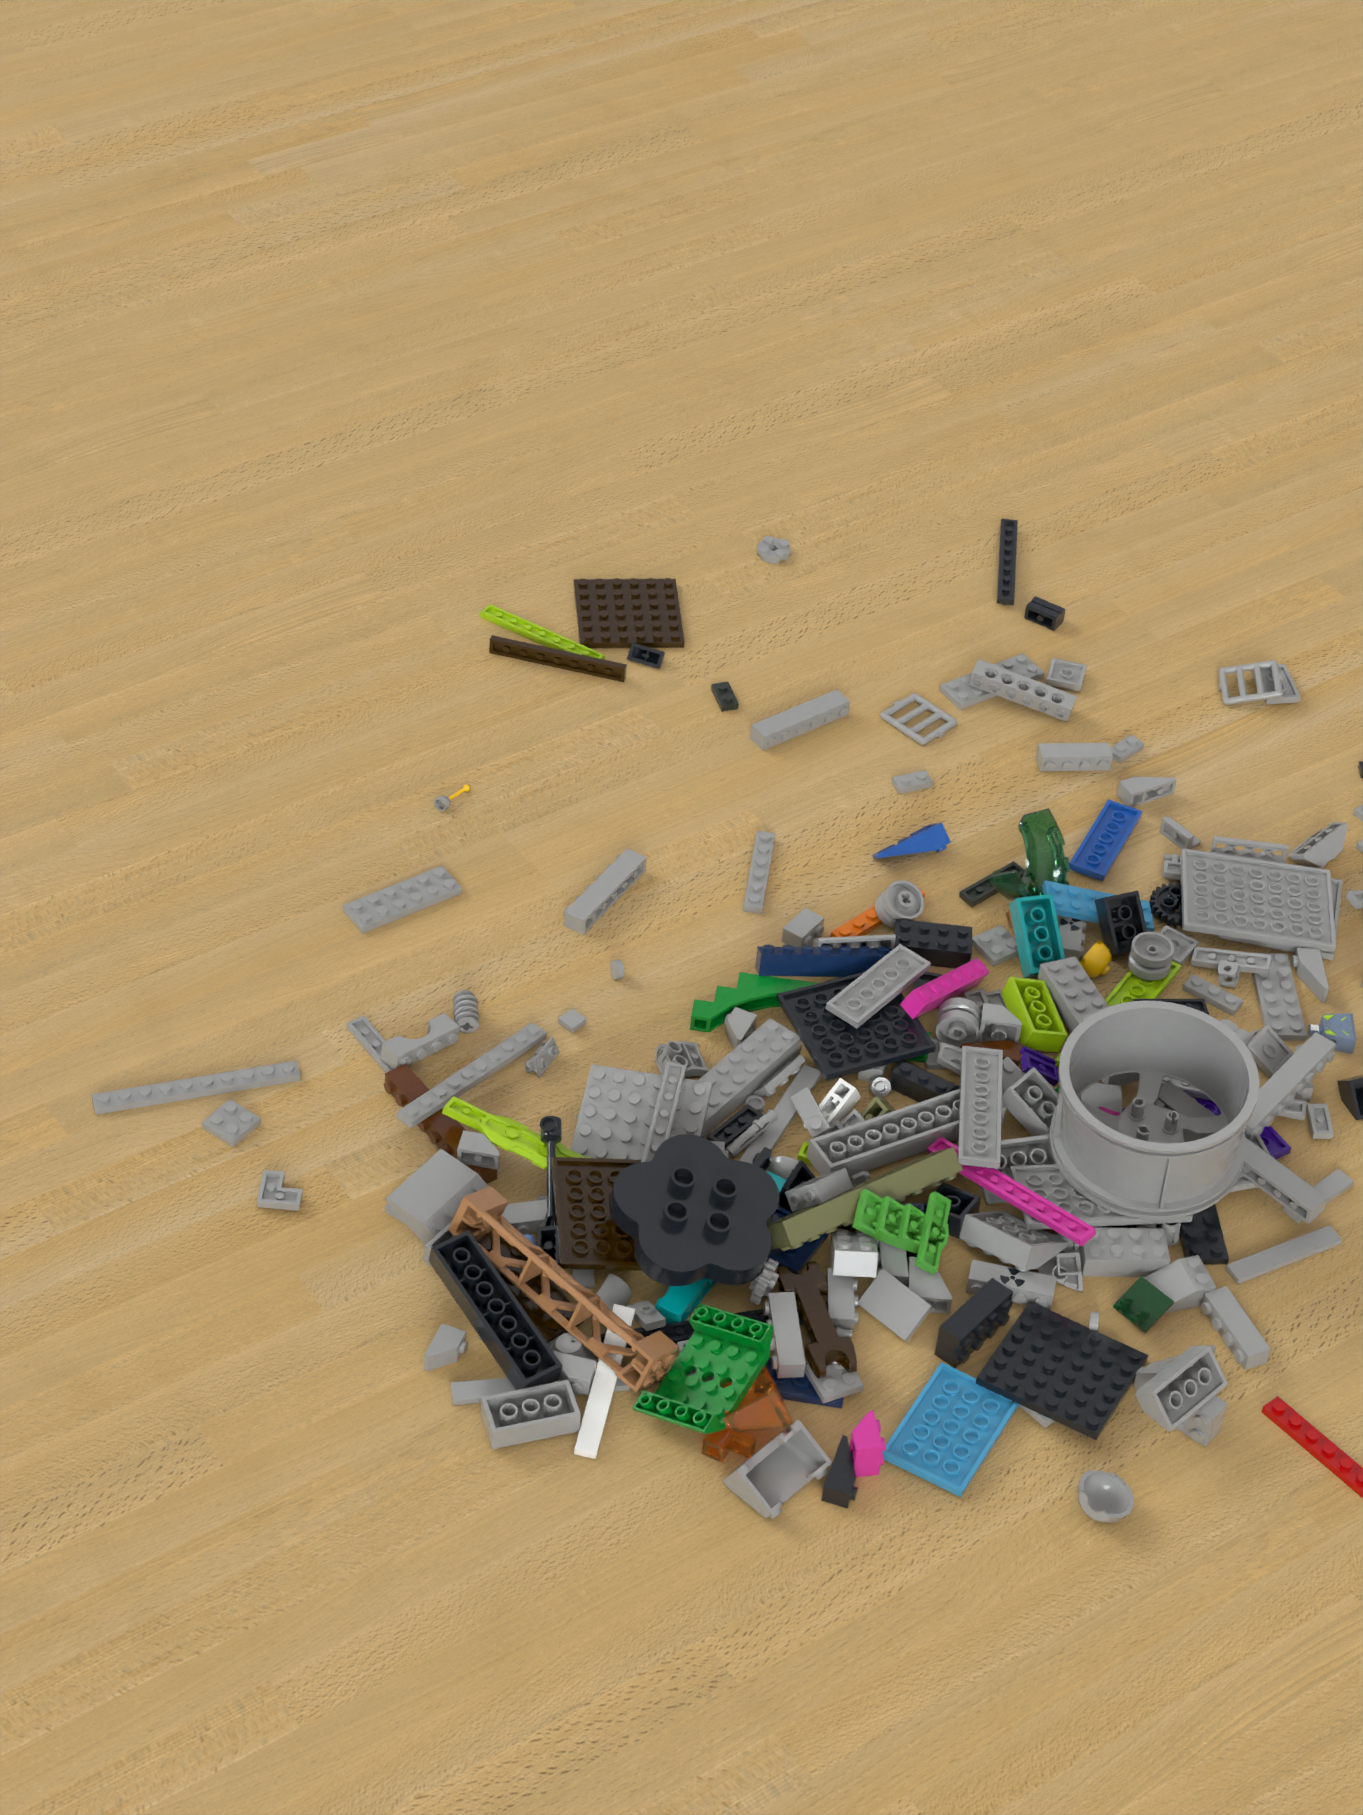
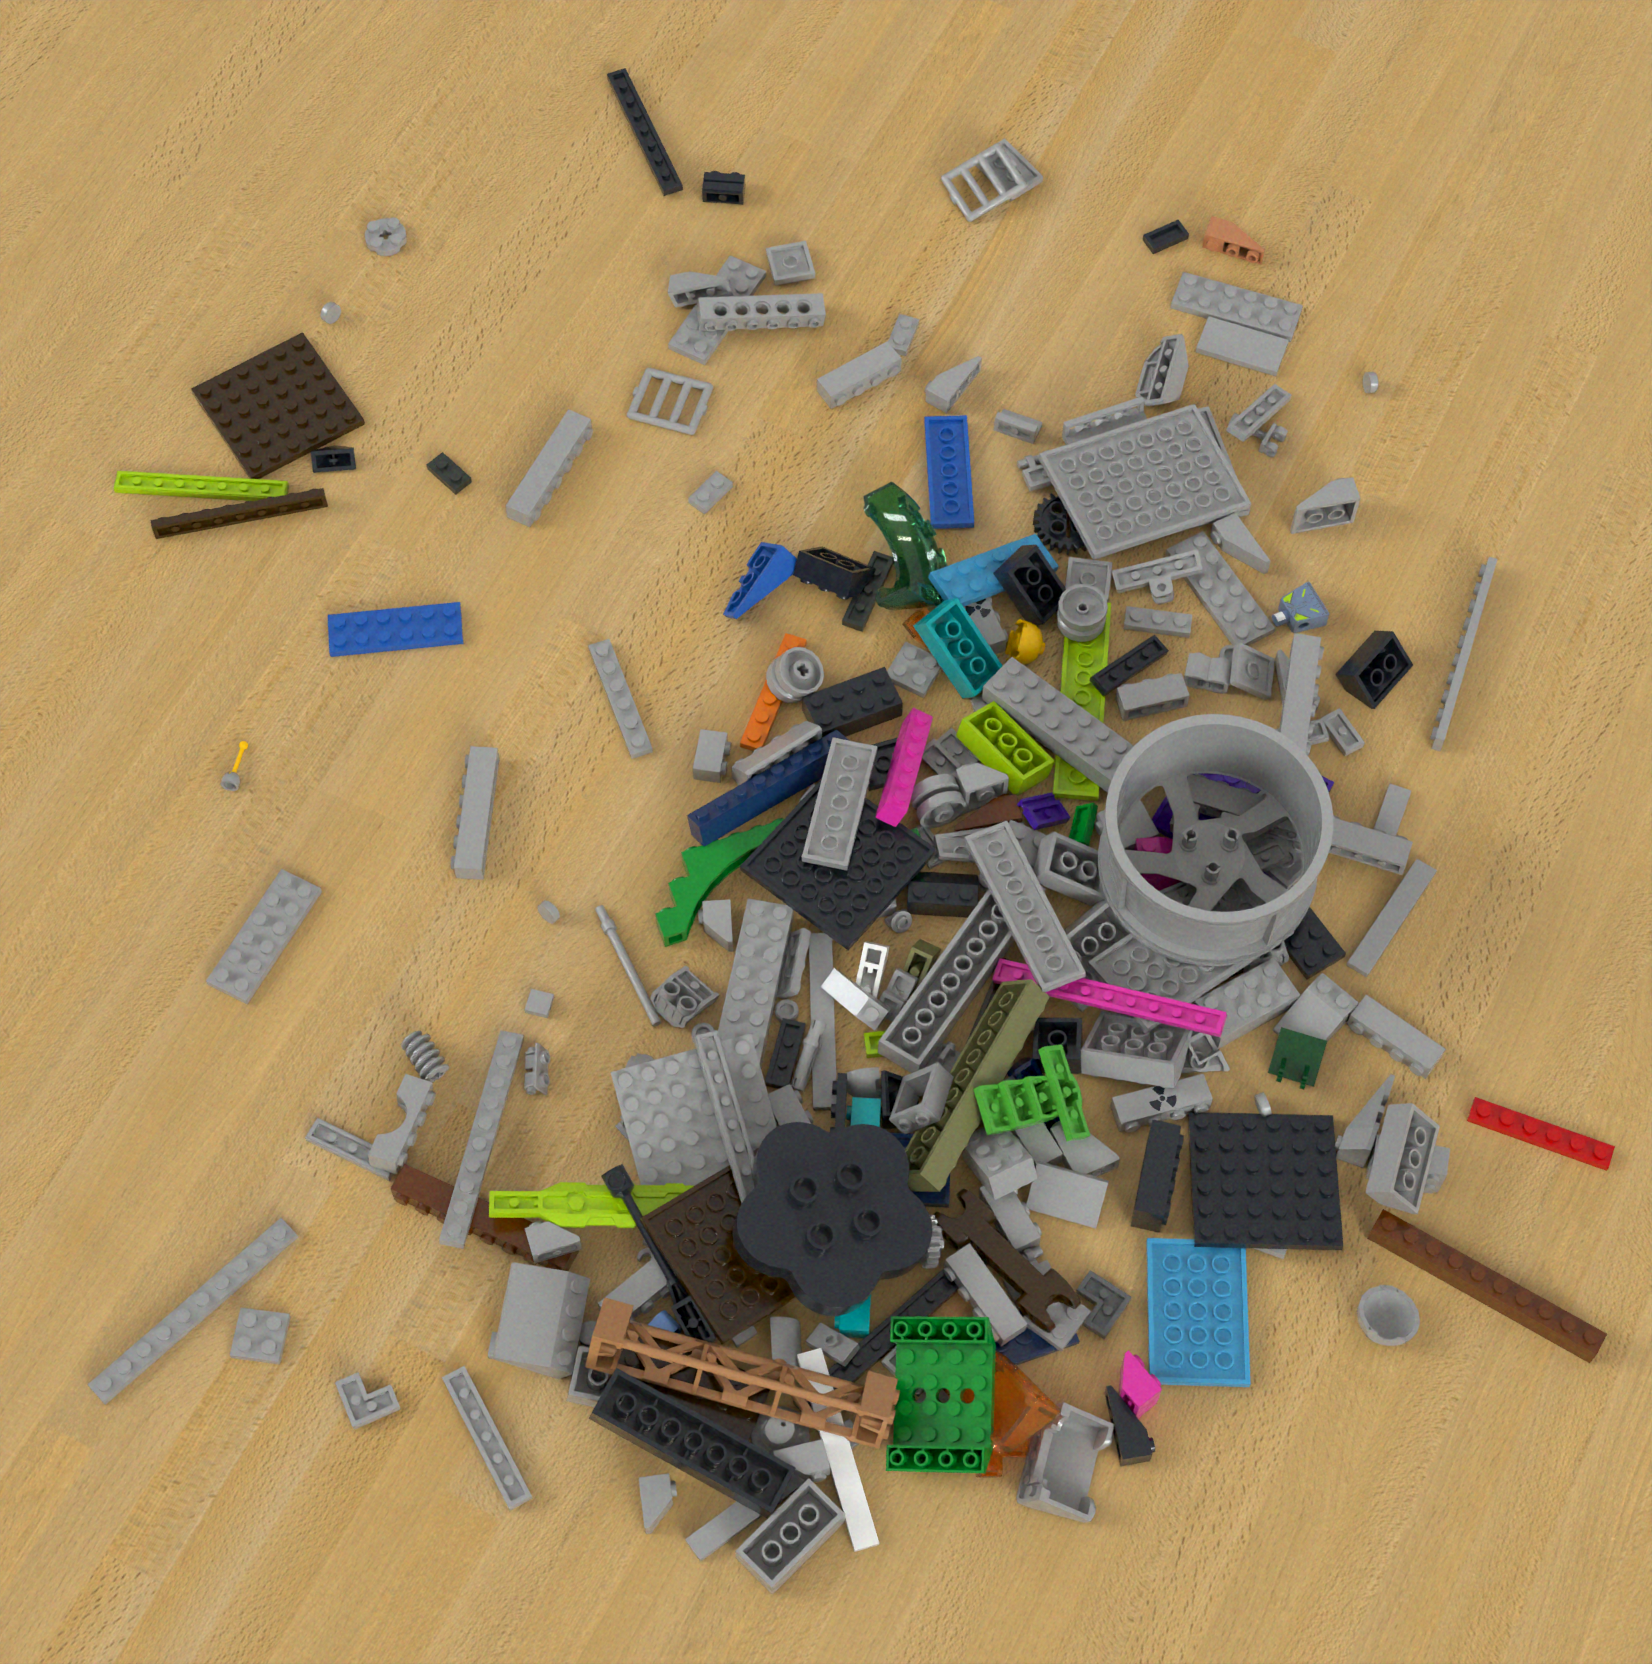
camera: 25 degrees left, 20 degrees up
none -> light grey tile [320,302,341,324]
none -> blue plate [328,602,463,657]
none -> light grey plate [442,1366,532,1510]
none -> light grey bar [595,905,661,1027]
none -> light grey slope [668,271,734,308]
none -> black slope [793,546,876,600]
none -> dark grey plate [1076,1270,1132,1339]
none -> reddish brown brick [1367,1209,1607,1363]

